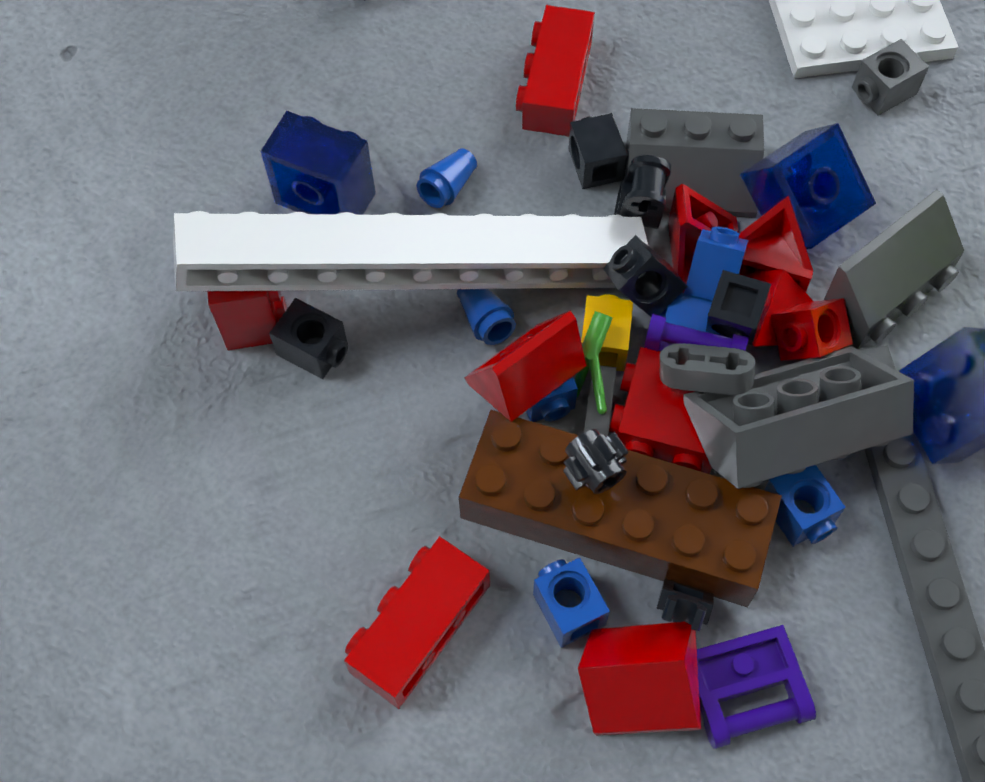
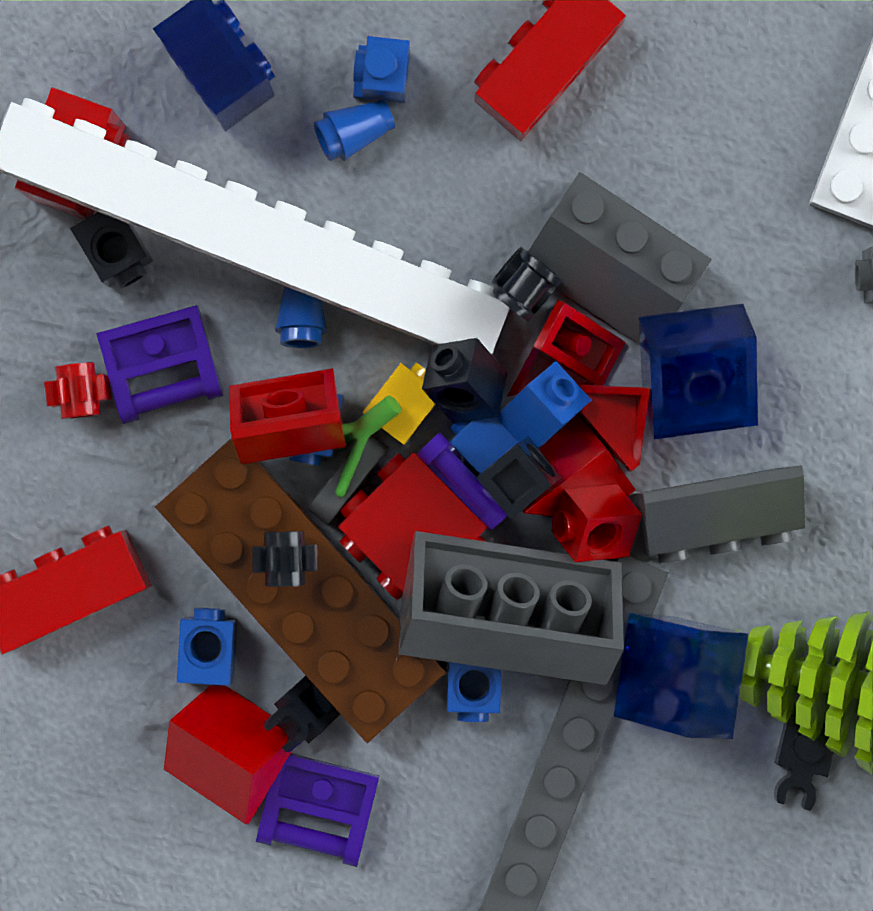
camera: 30 degrees right, 25 degrees up
black brick [568,113,628,189] -> none
dark grey beam [659,343,755,395] -> none
none -> red gear [44,362,112,419]
none -> dark purple plate [96,305,224,424]
none -> blue brick [353,36,410,103]

